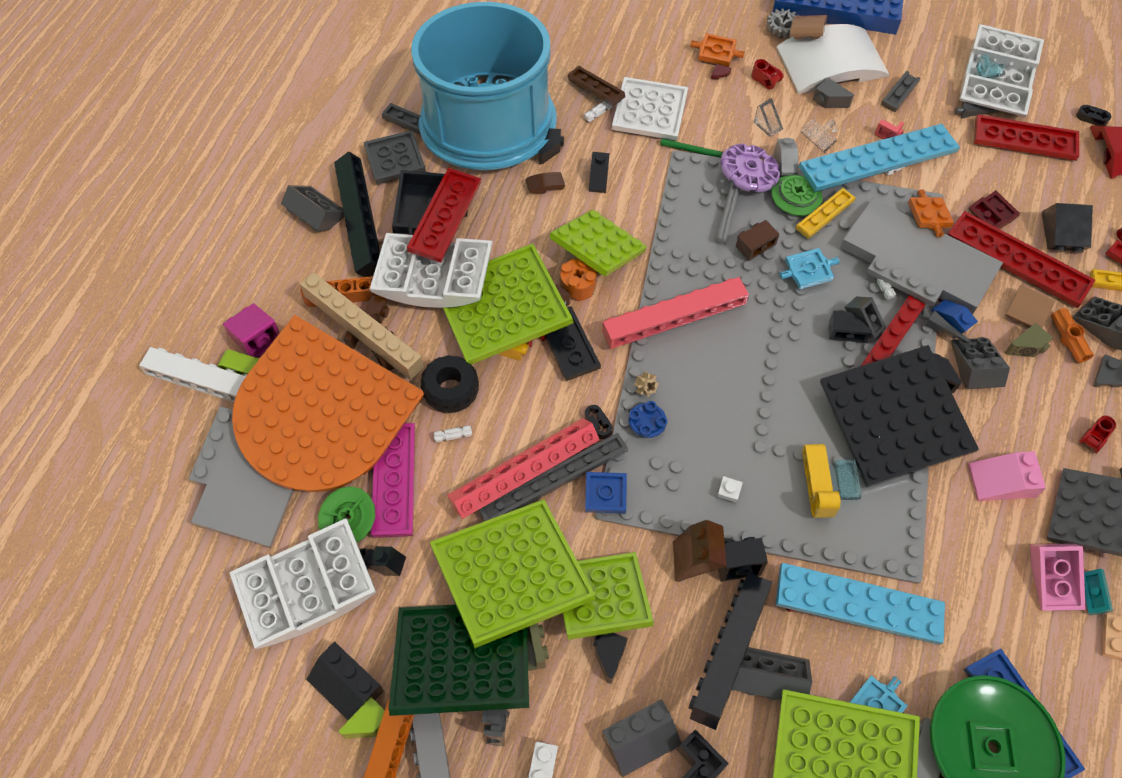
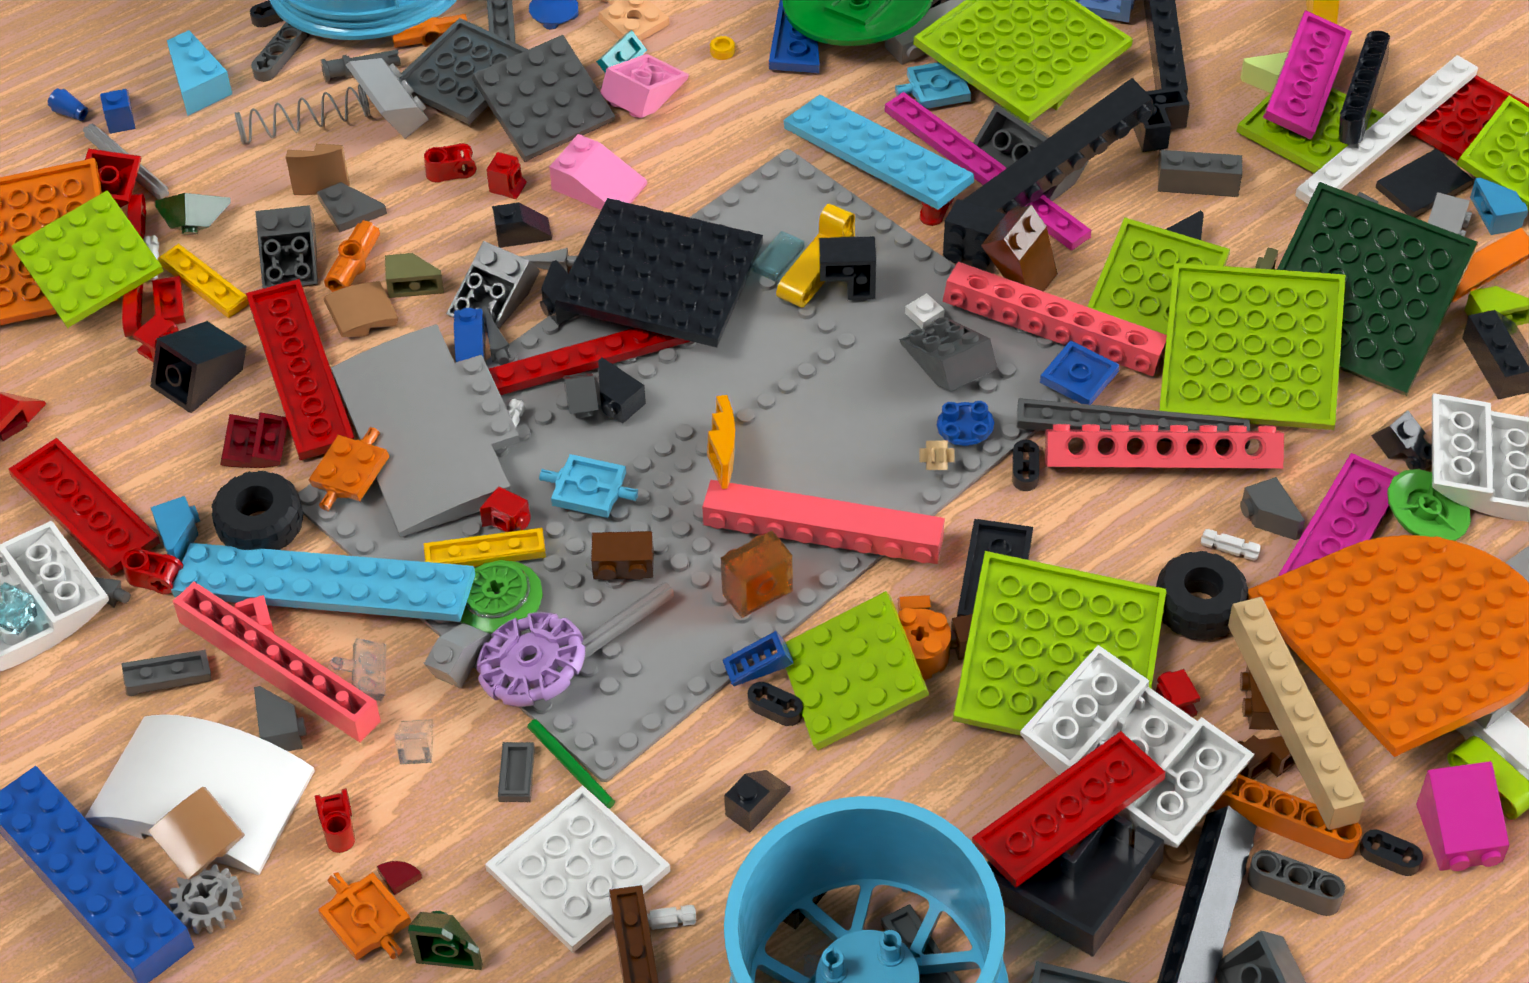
camera: 145 degrees left, 10 degrees down
none -> red piece [121,548,184,594]
none -> red window [132,314,179,363]
none -> dark azure slope [150,496,200,562]
none -> coral brick [173,581,381,743]
none -> black tyre [211,471,303,550]
none -> dark green slope [408,911,483,970]
none -> red window [479,486,531,532]
none -> red window [486,152,527,200]
none -> black slope [492,202,552,248]
none -> dark grey tile [498,742,535,802]
none -> light grey piece [520,248,577,272]
none -> light orange slope [707,395,735,489]
none -> yellow tile [710,36,735,60]
none -> clear orange brick [720,530,793,618]
none -> blue slope [723,631,794,686]
none -> black beam [747,682,803,726]
none -> black brick [819,236,876,300]
none -> dark pink plate [885,92,1091,251]
none -> orange tile [897,595,931,611]
none -> dark grey slope [899,317,998,392]
none -> coral brick [942,262,1167,376]
none -> red window [1156,669,1201,717]
none -> dark grey slope [1240,477,1305,540]
none -> dark grey beam [1247,850,1345,916]
none -> black beam [1359,829,1423,876]

